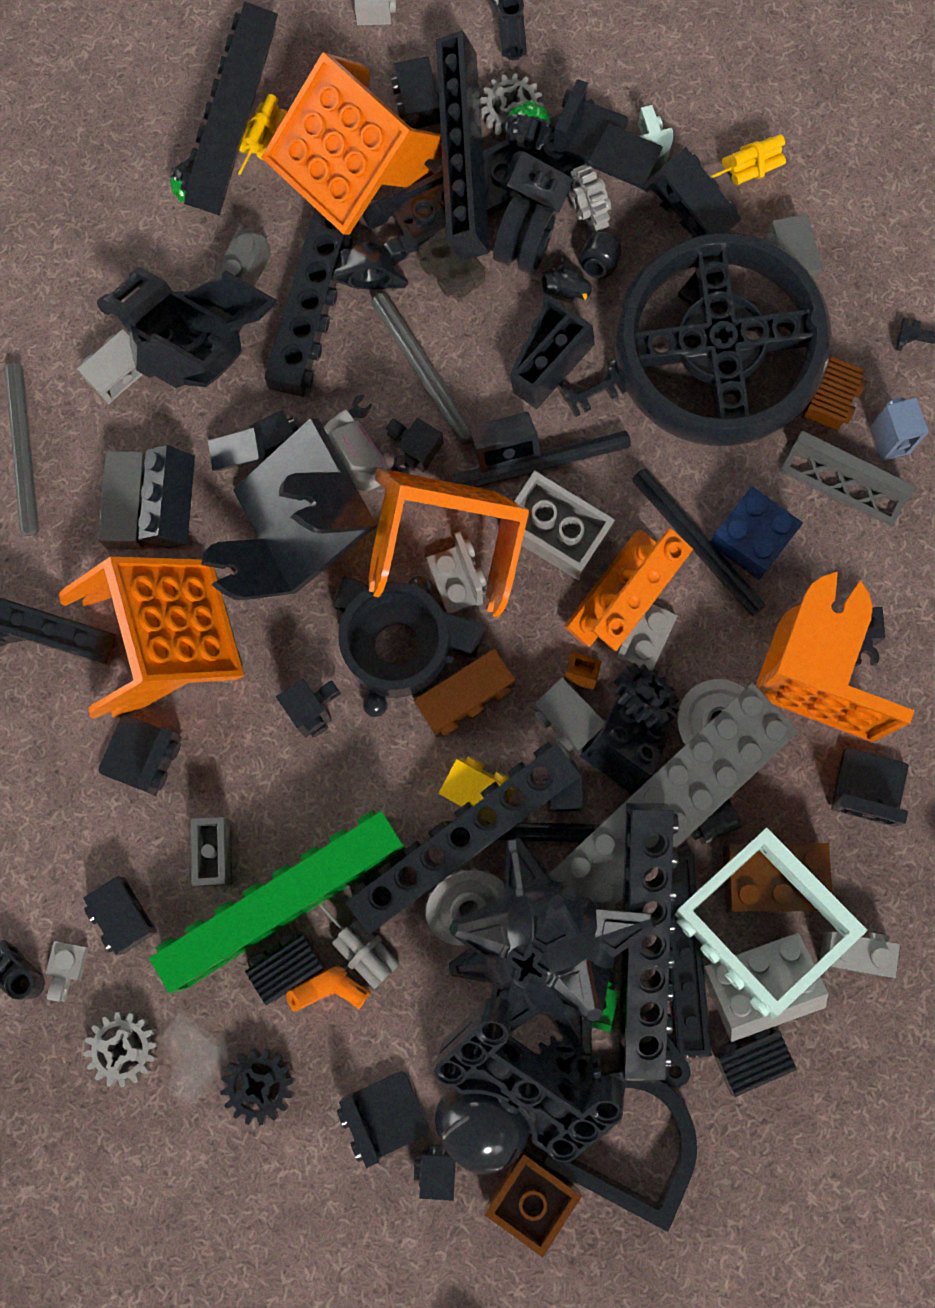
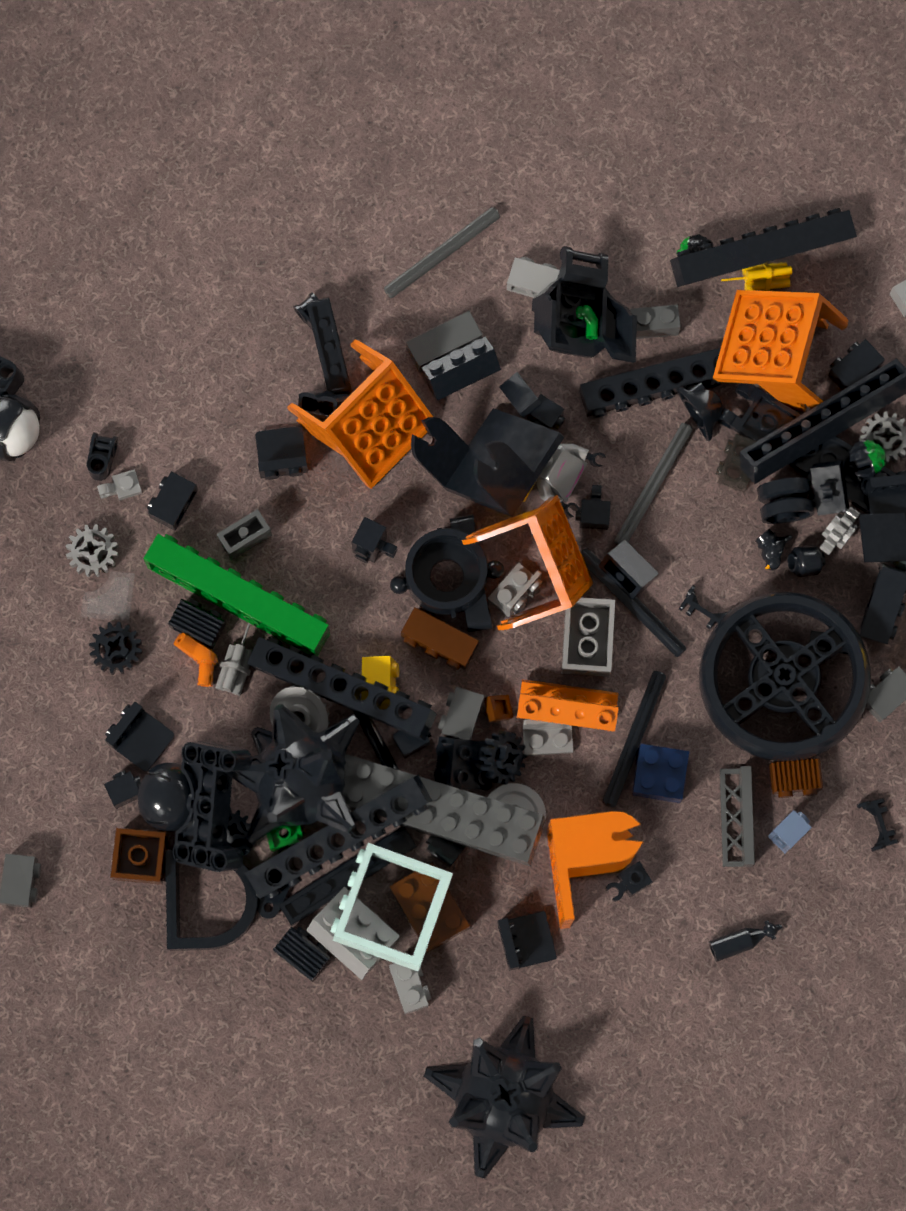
camera: 55 degrees right, 0 degrees up
black wedge [510,294,595,410] -> none
none -> black brick [298,390,349,420]
none -> green arm [576,305,598,339]

